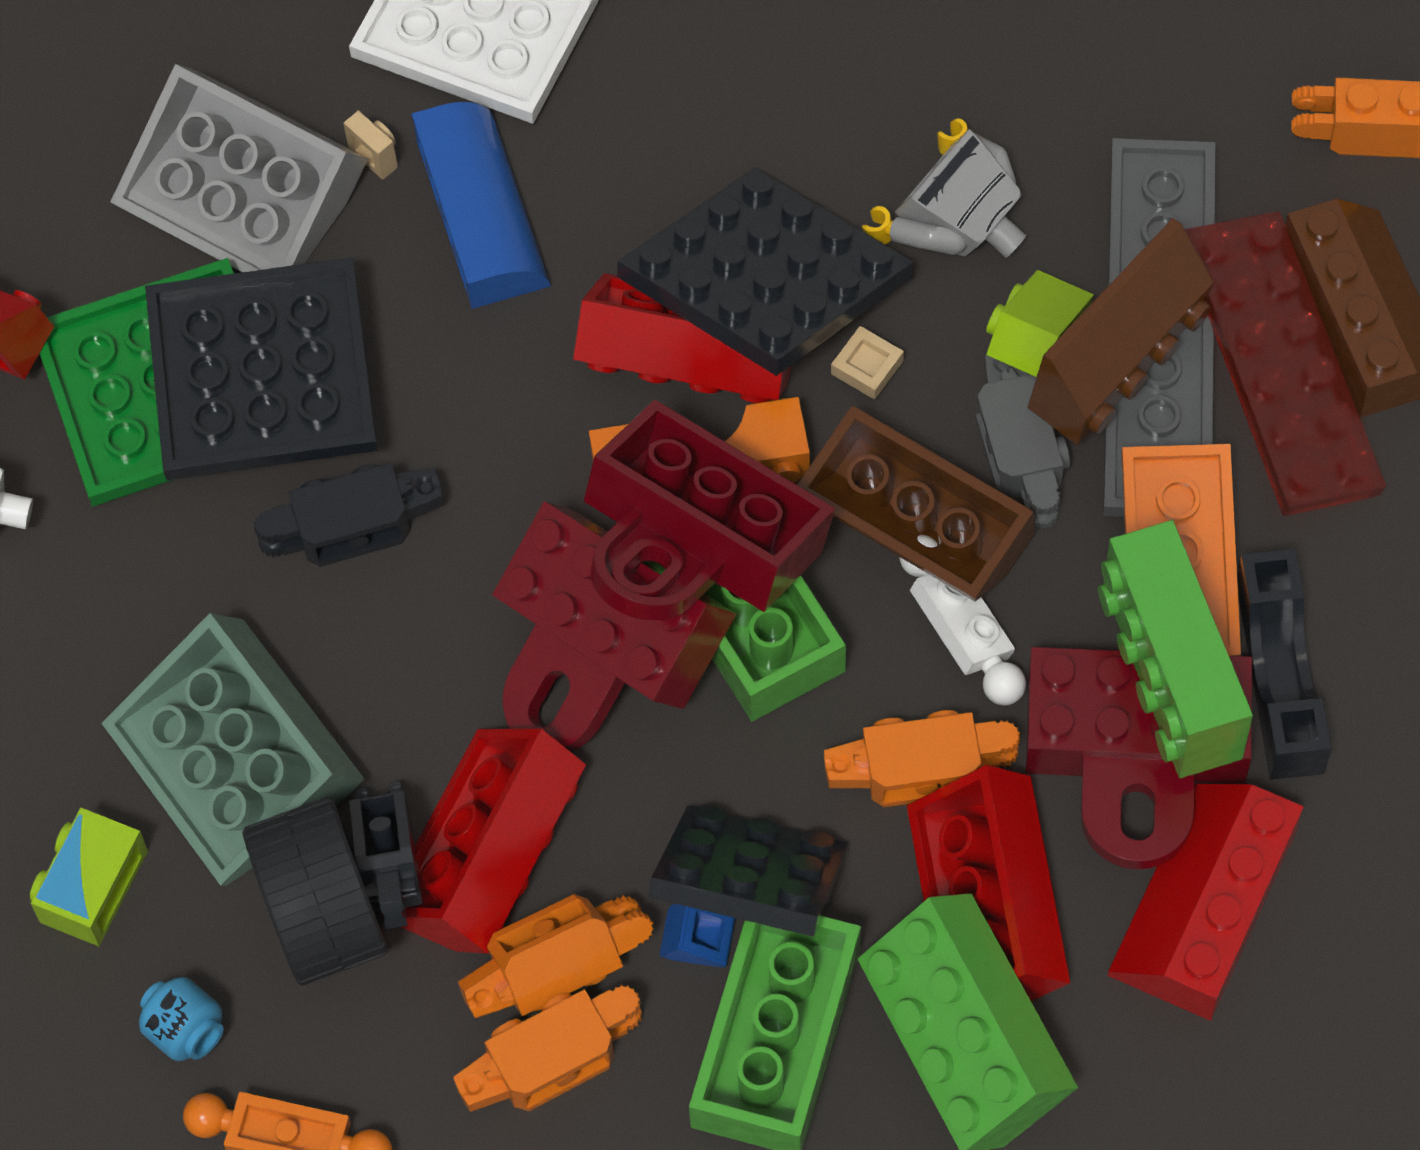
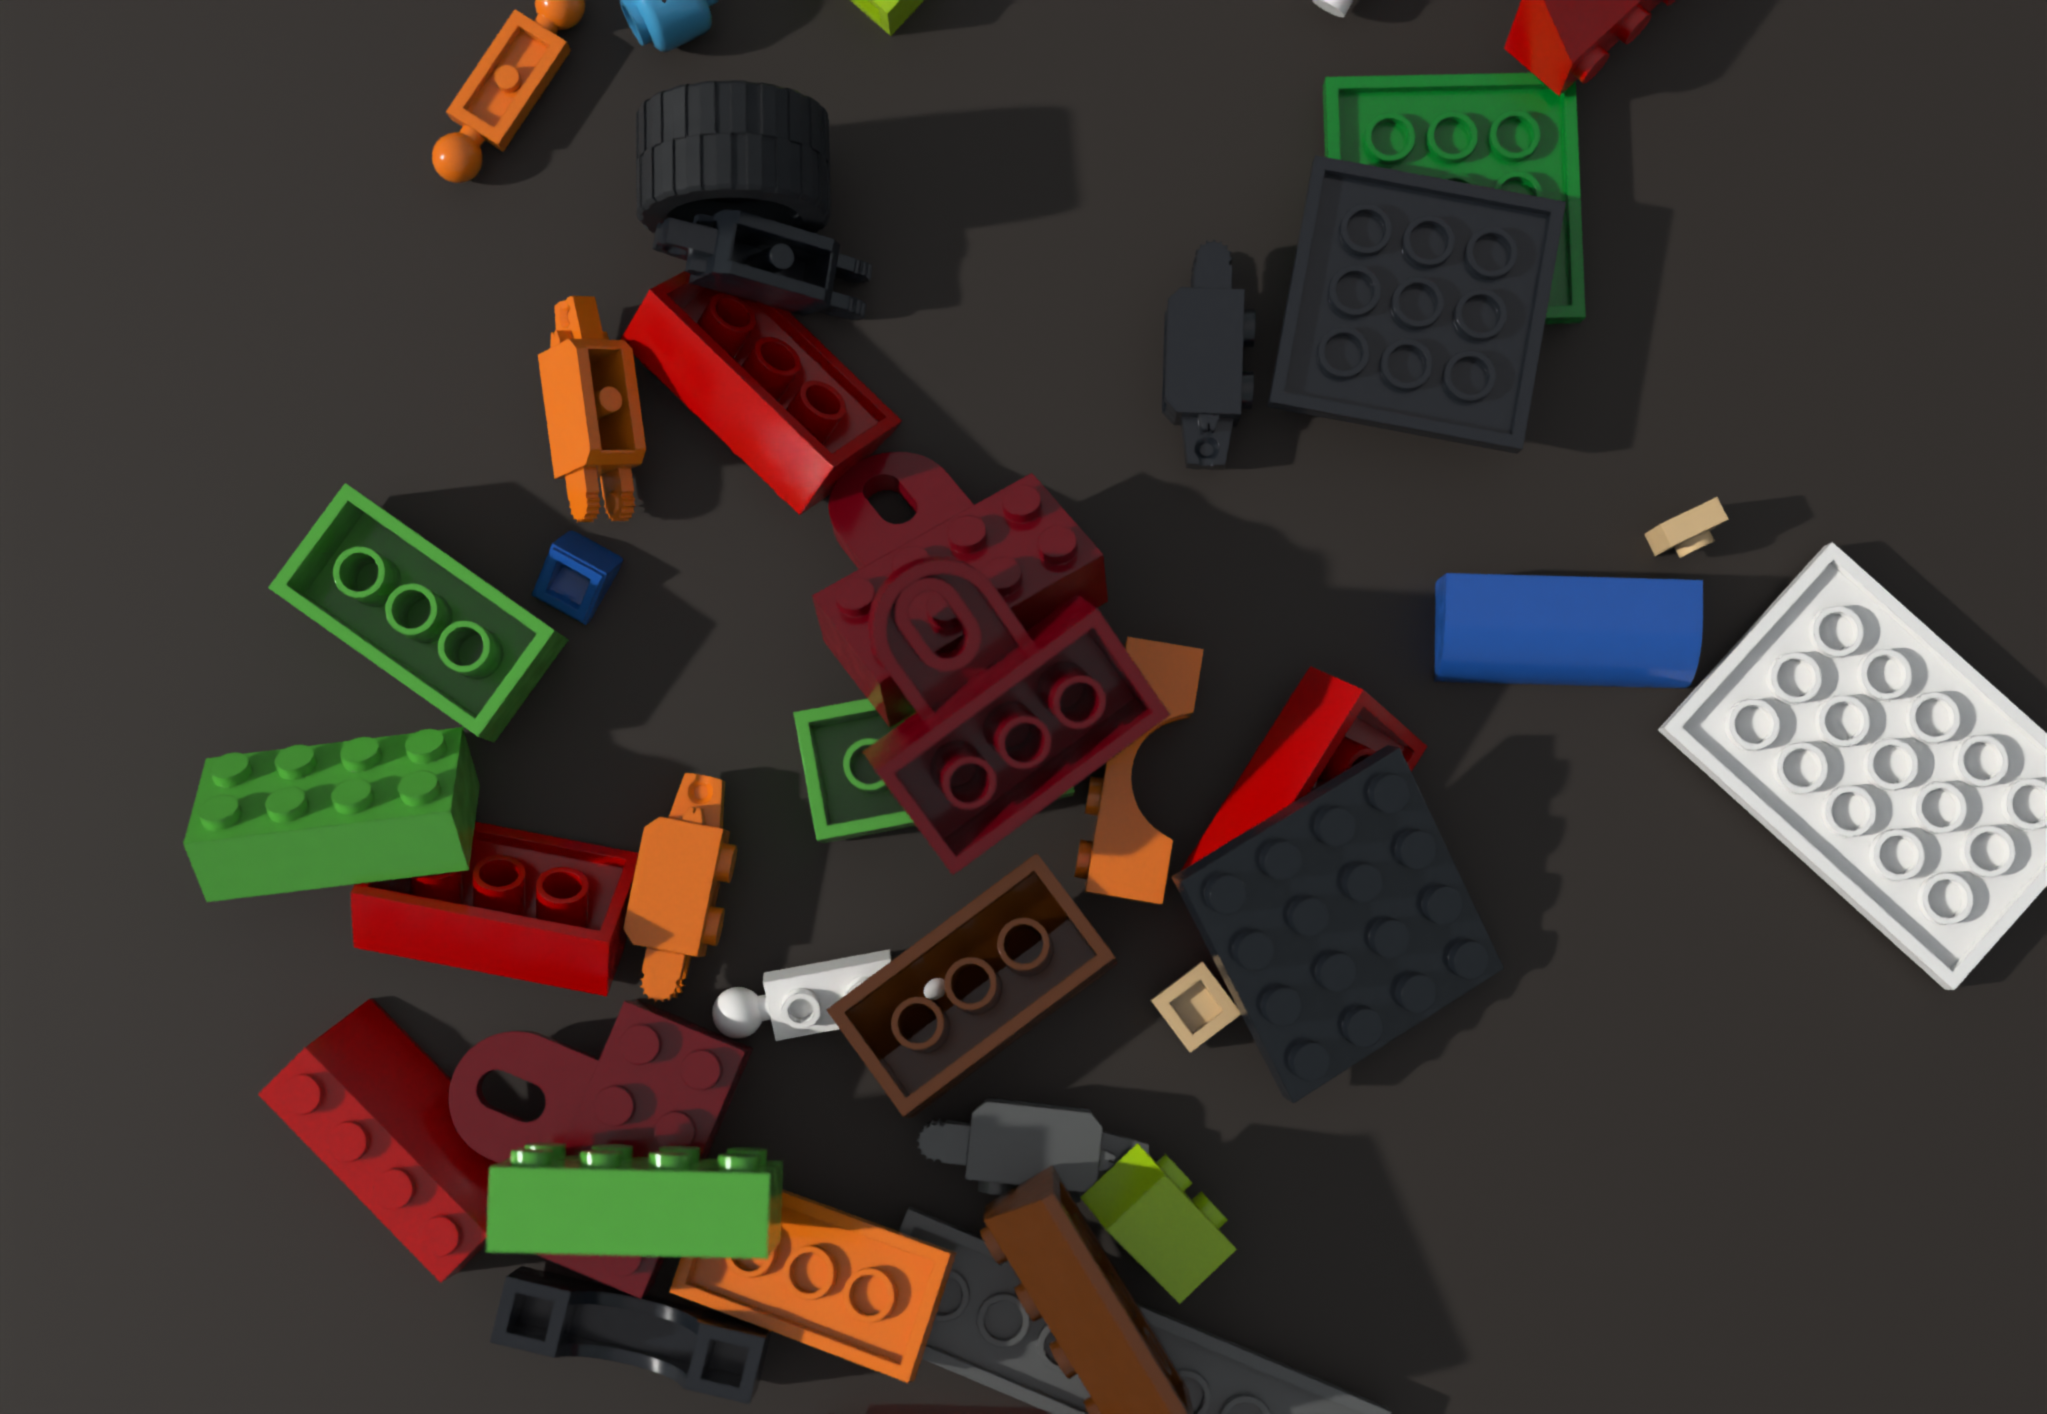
camera: 105 degrees right, 20 degrees up
sand green slope [101,613,364,886] -> none
light grey slope [110,64,368,272] -> none
orange hinge [453,985,642,1112] -> none
black plate [648,805,848,937] -> none
light grey torso [862,118,1026,258] -> none

